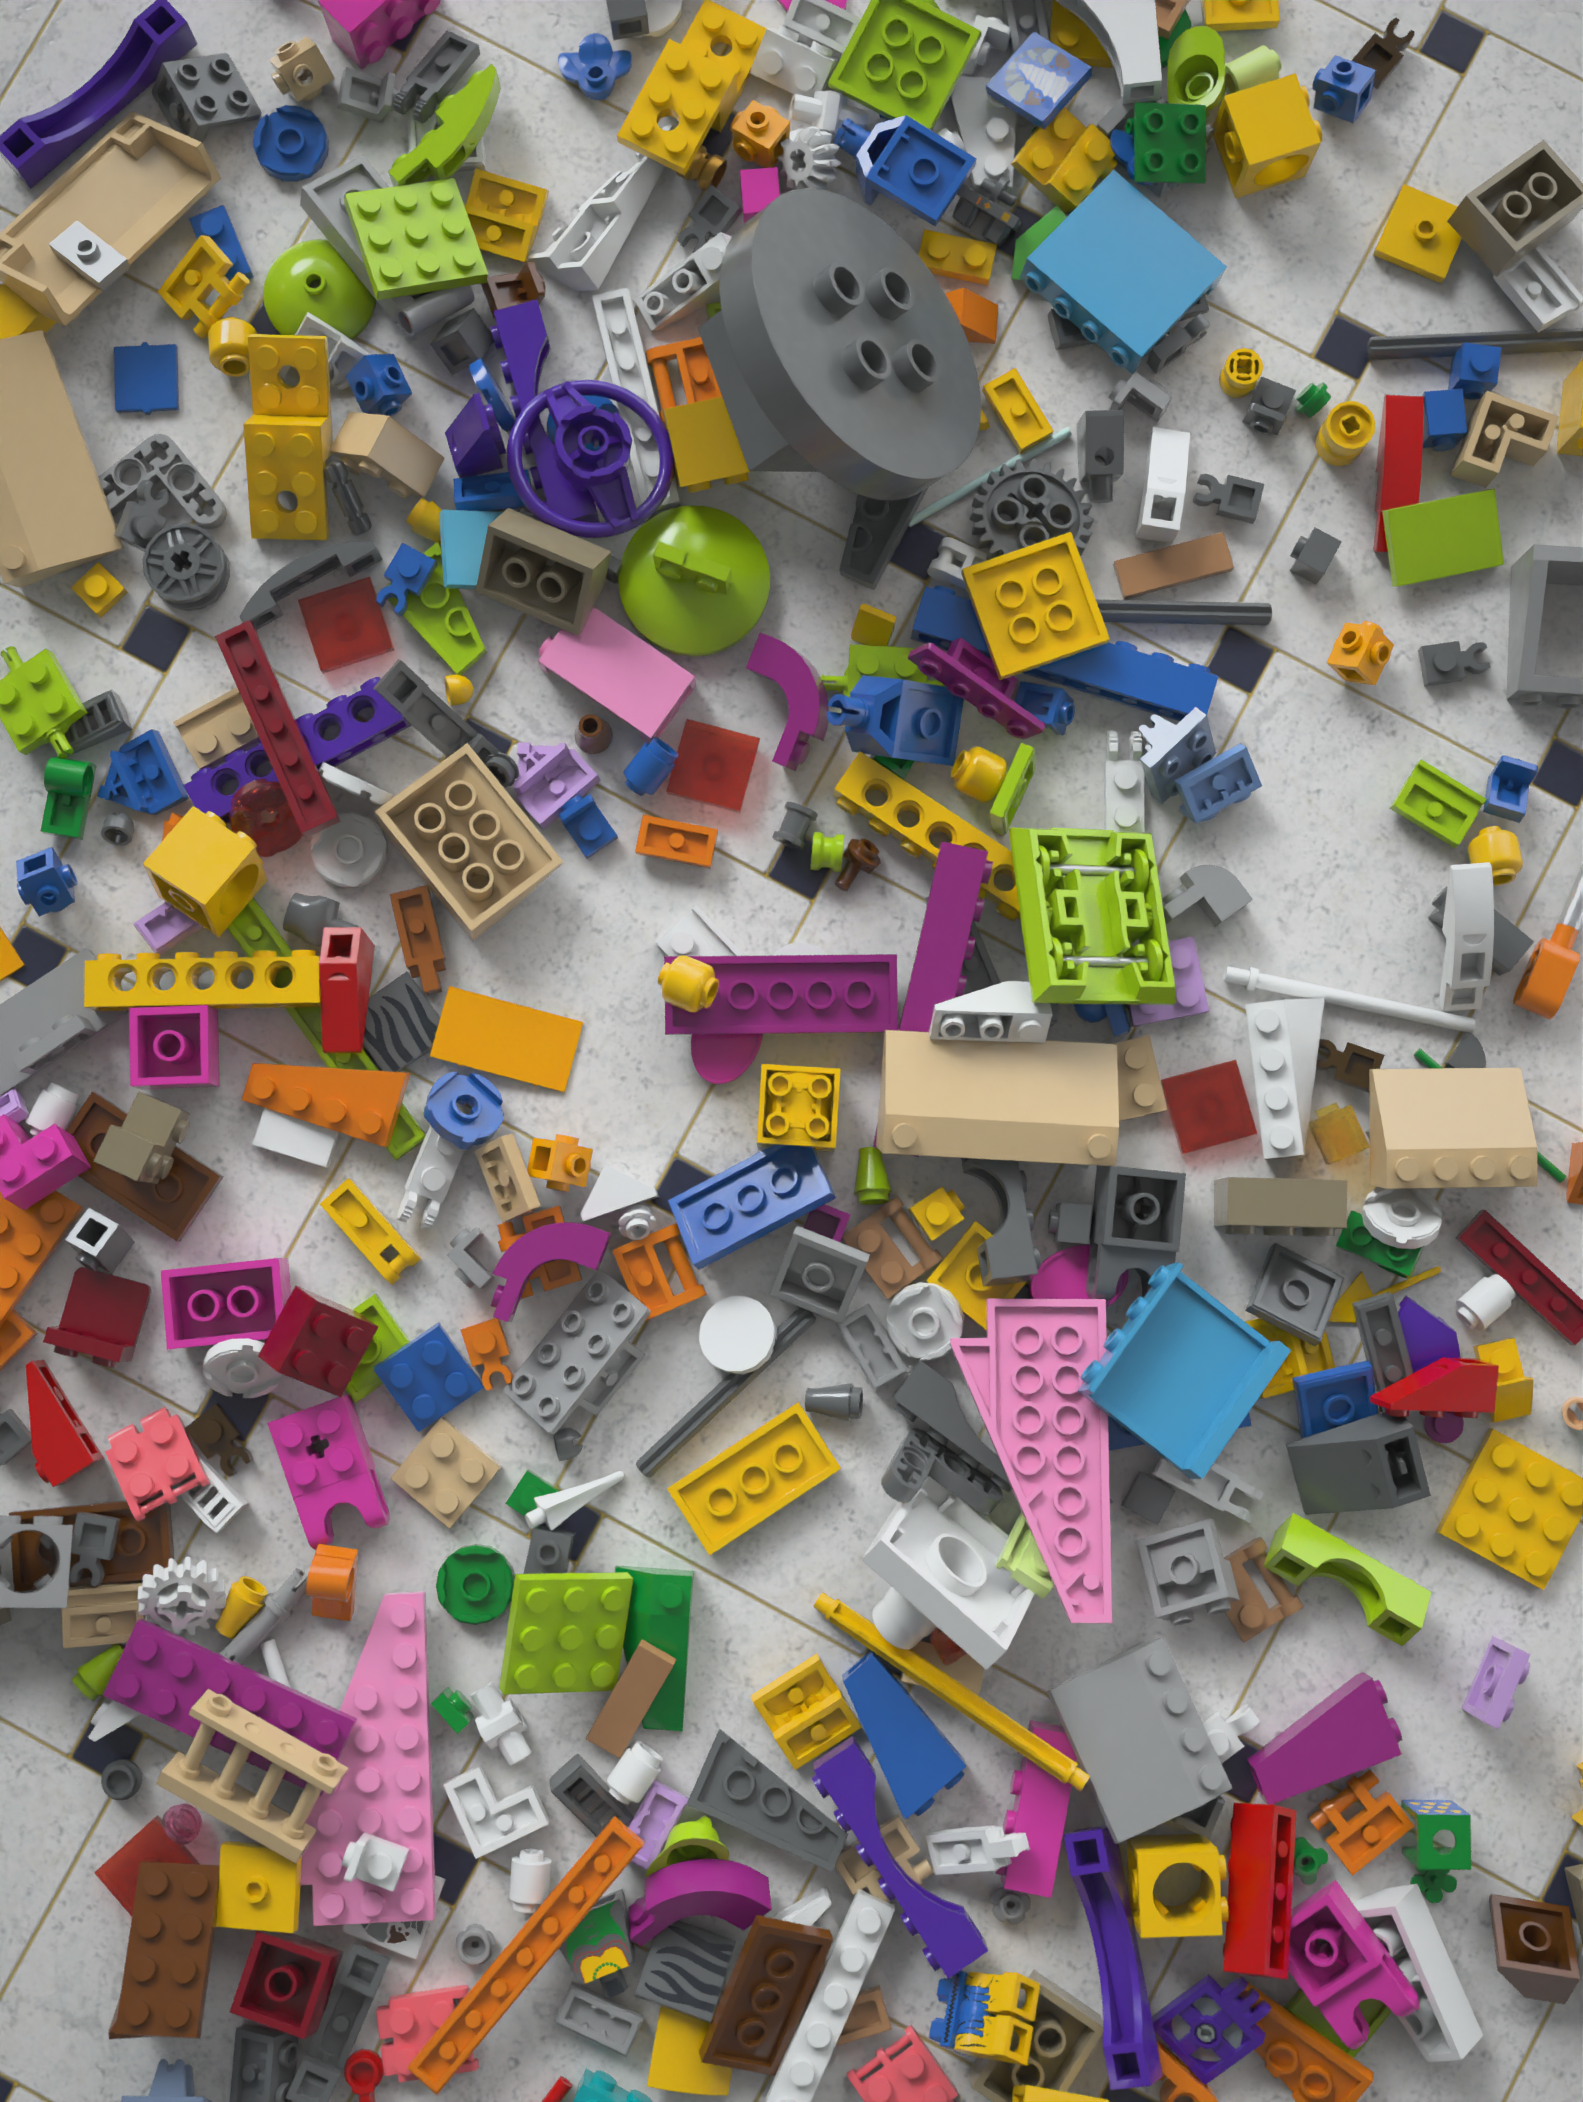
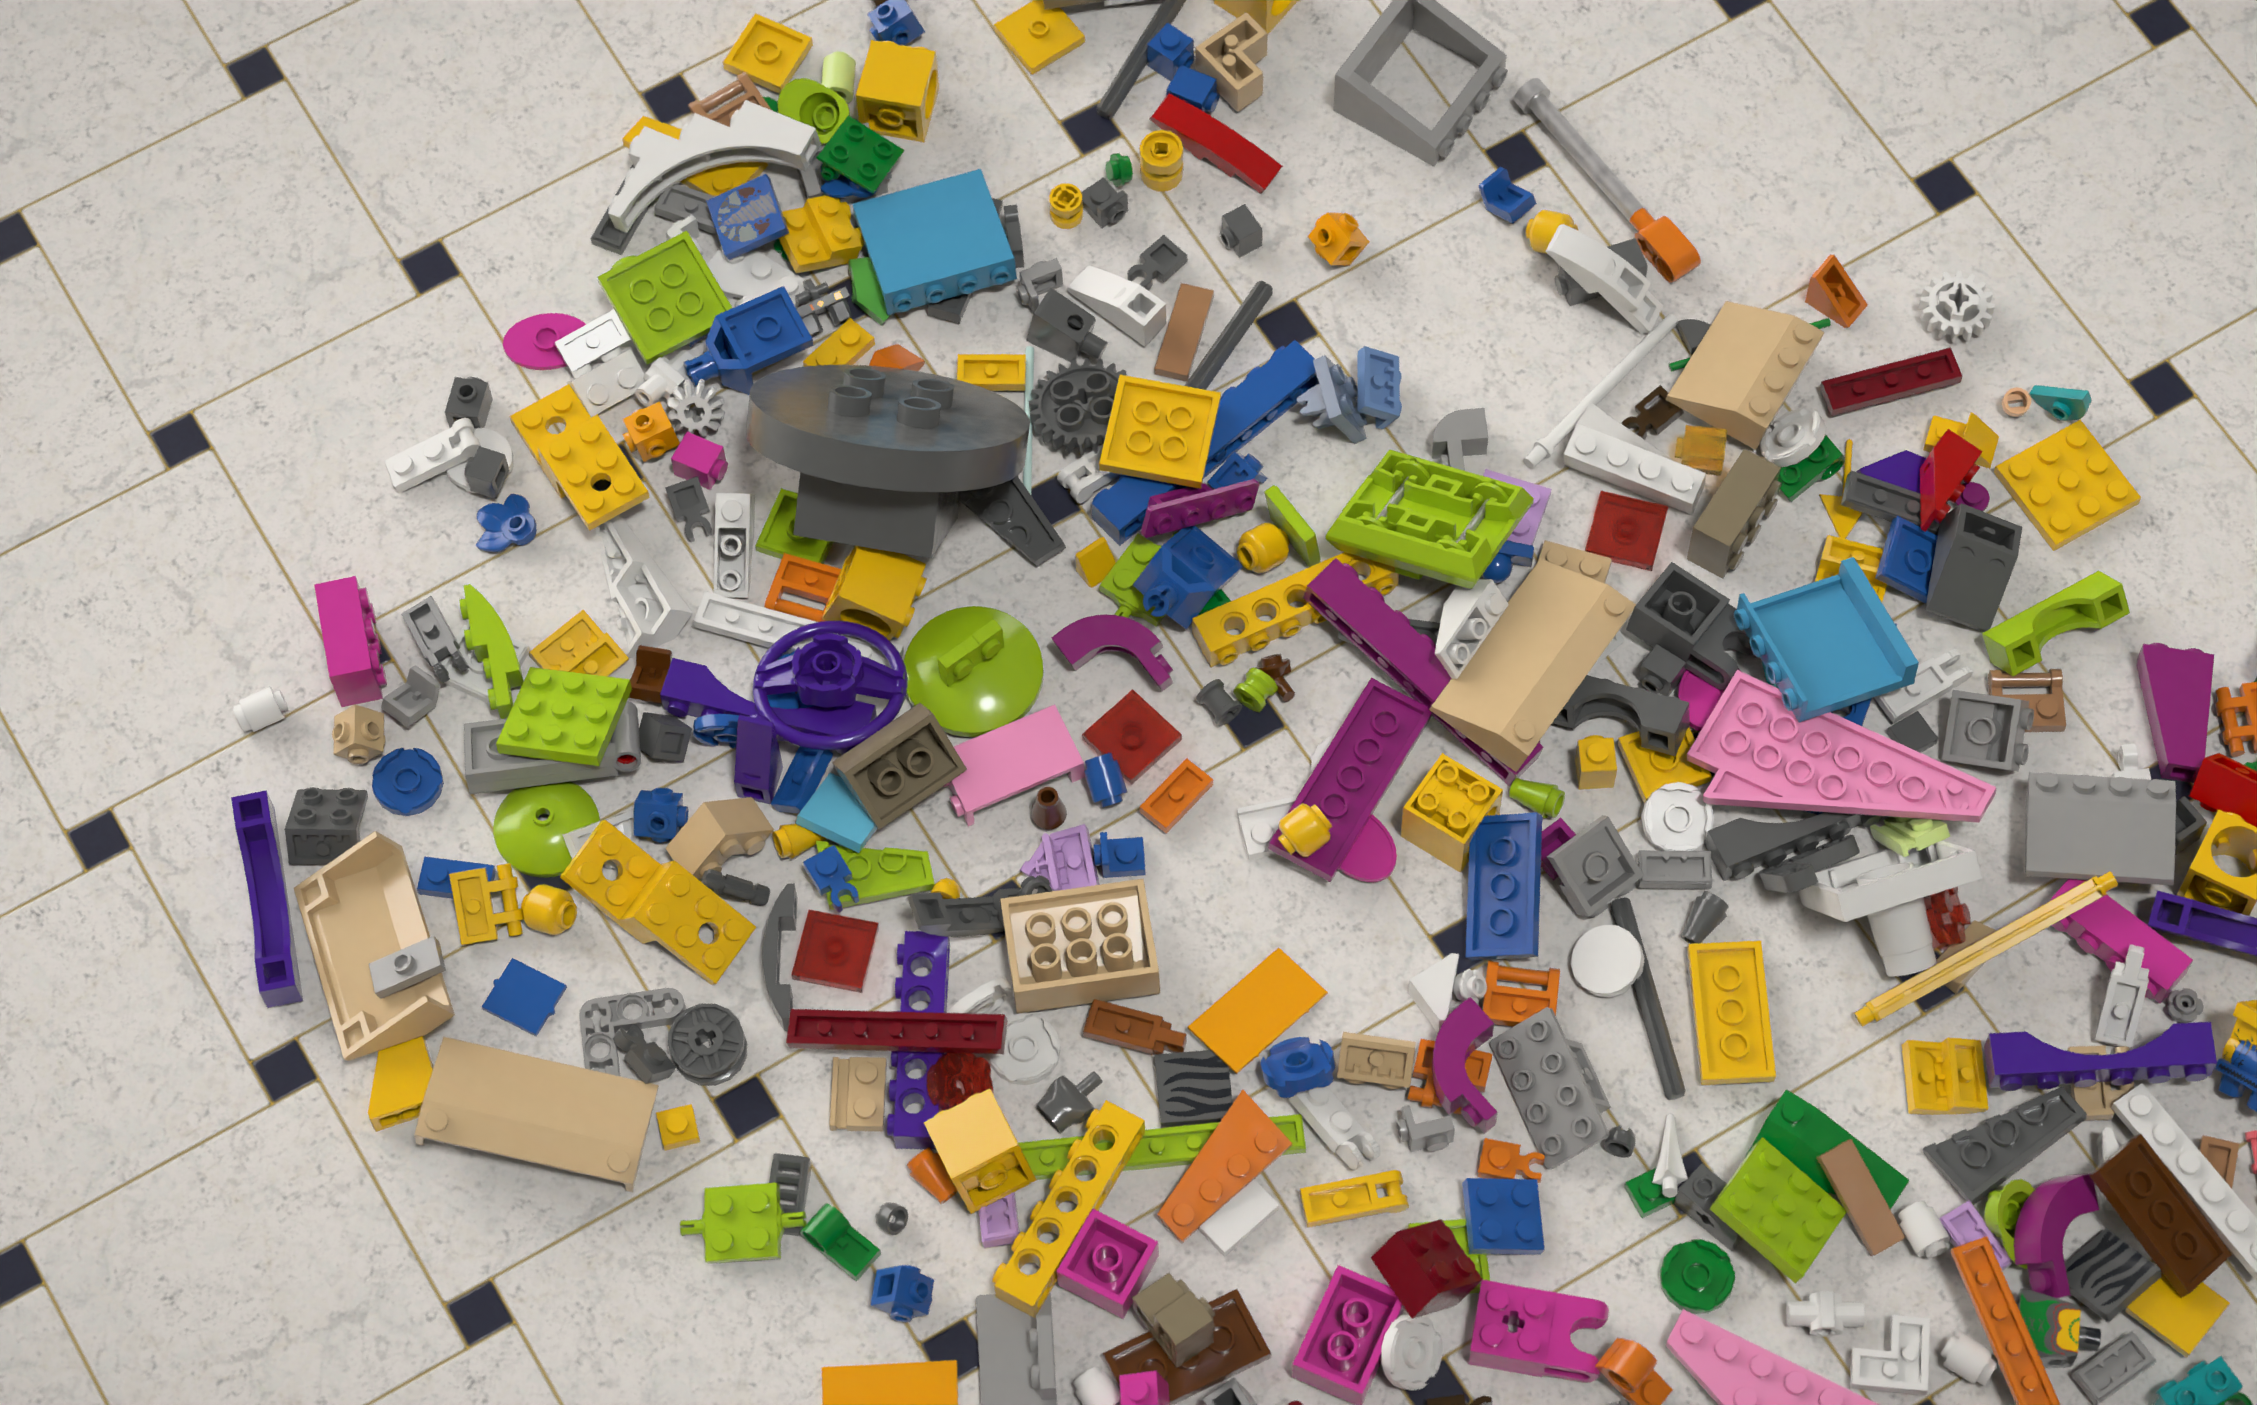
camera: 55 degrees left, 20 degrees down
blue slope [97,729,190,815] -> none
red slope [319,927,375,1053] -> none
tan plate [390,1417,502,1529] -> none
green plate [431,1687,474,1734] -> none
light orange brick [527,1134,593,1192] -> none
dark grey slope [549,1754,633,1837] -> none
pearl gold wheel [676,145,728,192] -> none
medium nougat plate [842,1195,943,1299] -> none
blue slope [842,1650,967,1819] -> none
white hinge [1104,731,1145,833] -> none
dark grey tile [1245,1243,1344,1346] -> none
lime tile [1382,489,1504,587] -> none
lime plate [1389,759,1487,848] -> none
dark grey plate [1418,641,1491,687] -> none
white brick [1456,1274,1516,1331] -> none
lavender plate [1462,1636,1531,1729] -> none

